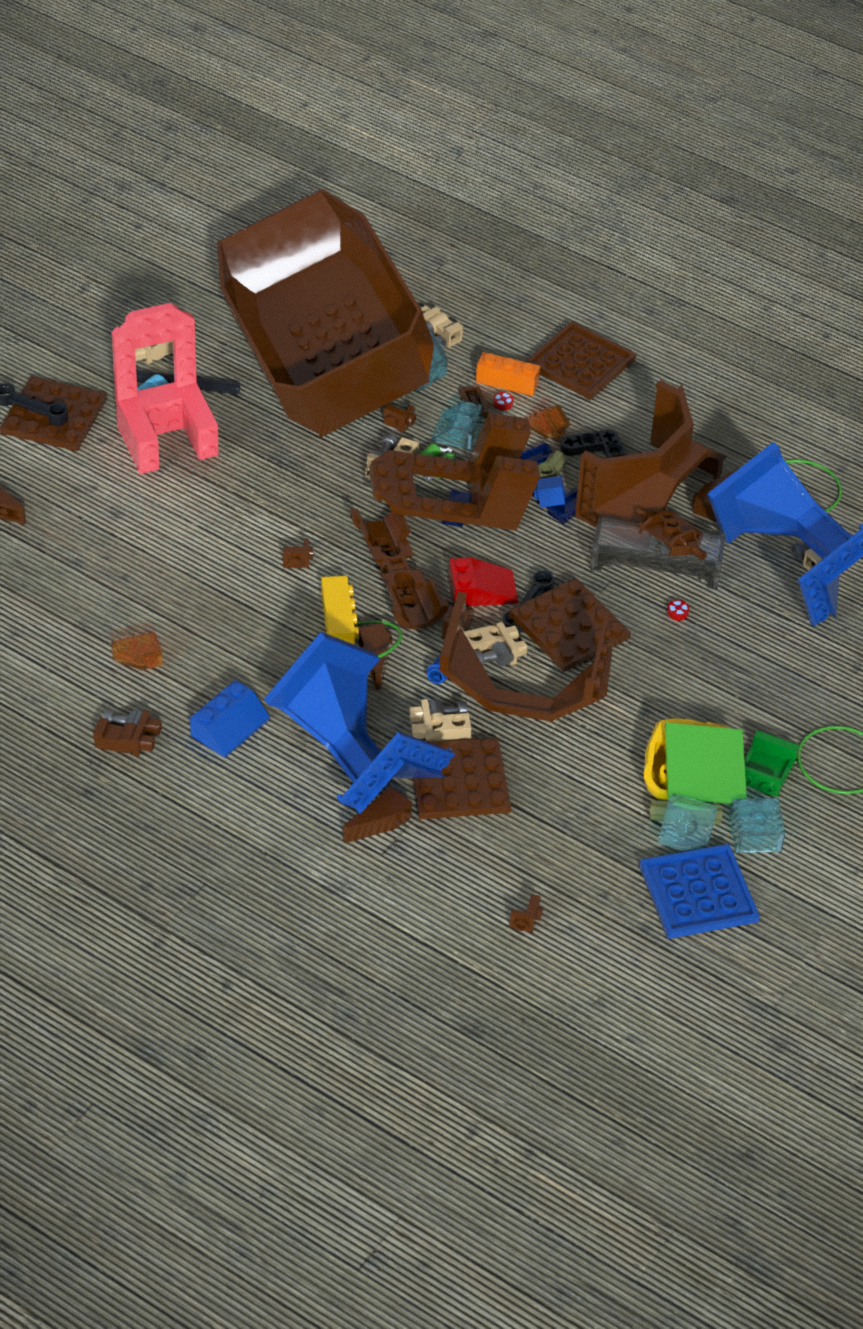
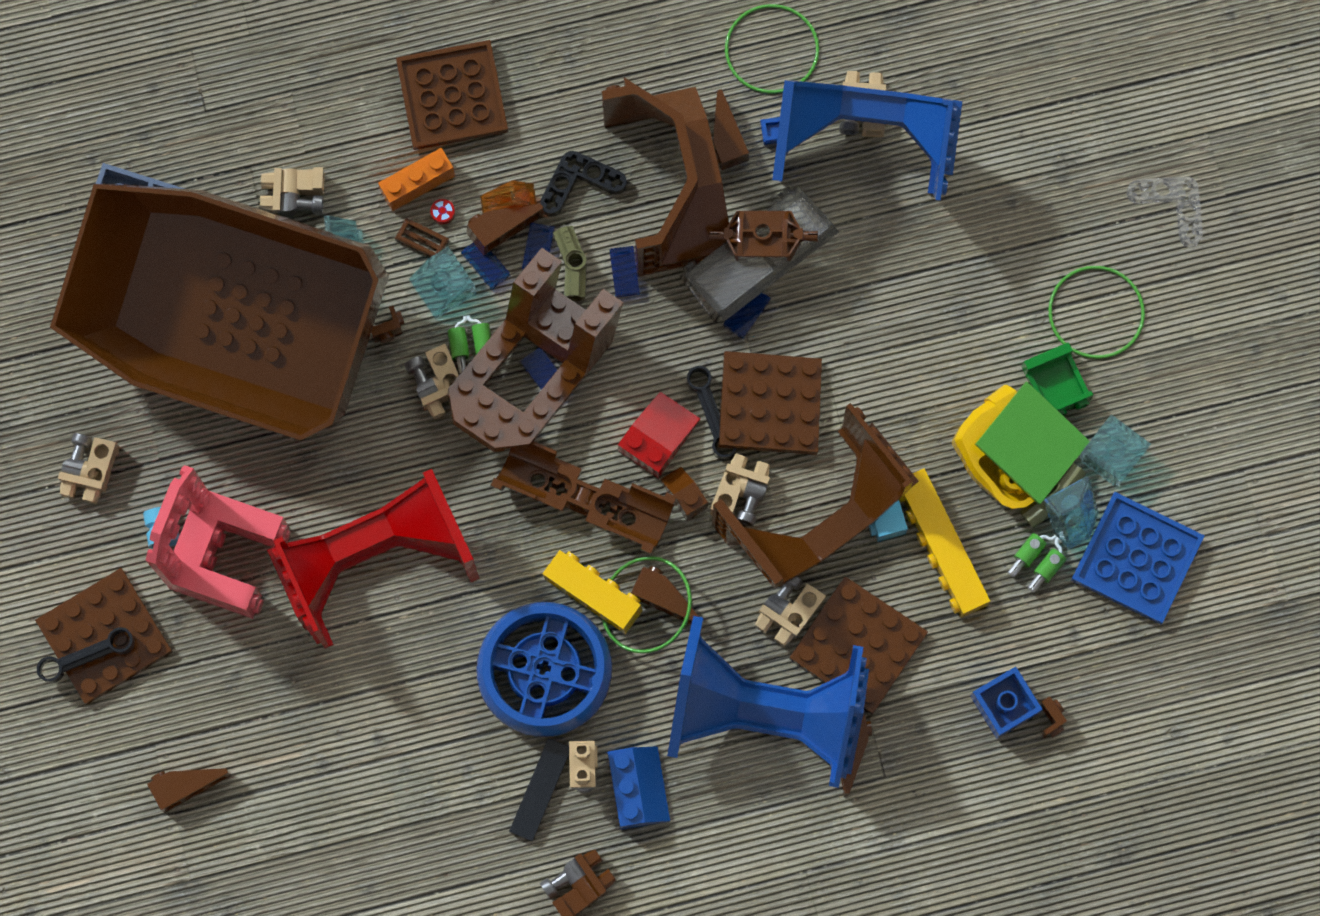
camera: 45 degrees left, 30 degrees up
clear orange slope [111,632,163,670] -> none
black axle [136,370,241,395] -> none
reddish brown bracket [283,538,313,568] -> none
blue cone [427,654,447,684] -> none
blue brick [534,476,566,508] -> none
red tile [667,600,689,621] -> none
none -> red panel [267,469,480,649]
none -> reddish brown slope [466,204,544,256]
none -> blue wheel [476,602,612,737]
none -> black tile [509,738,569,842]
none -> tan hips [569,741,598,793]
none -> clear blue tile [723,285,771,339]
none -> medium azure slope [869,500,908,542]
none -> yellow brick [899,468,990,618]
none -> blue brick [970,666,1043,739]
none -> bright green piece [1008,533,1067,592]

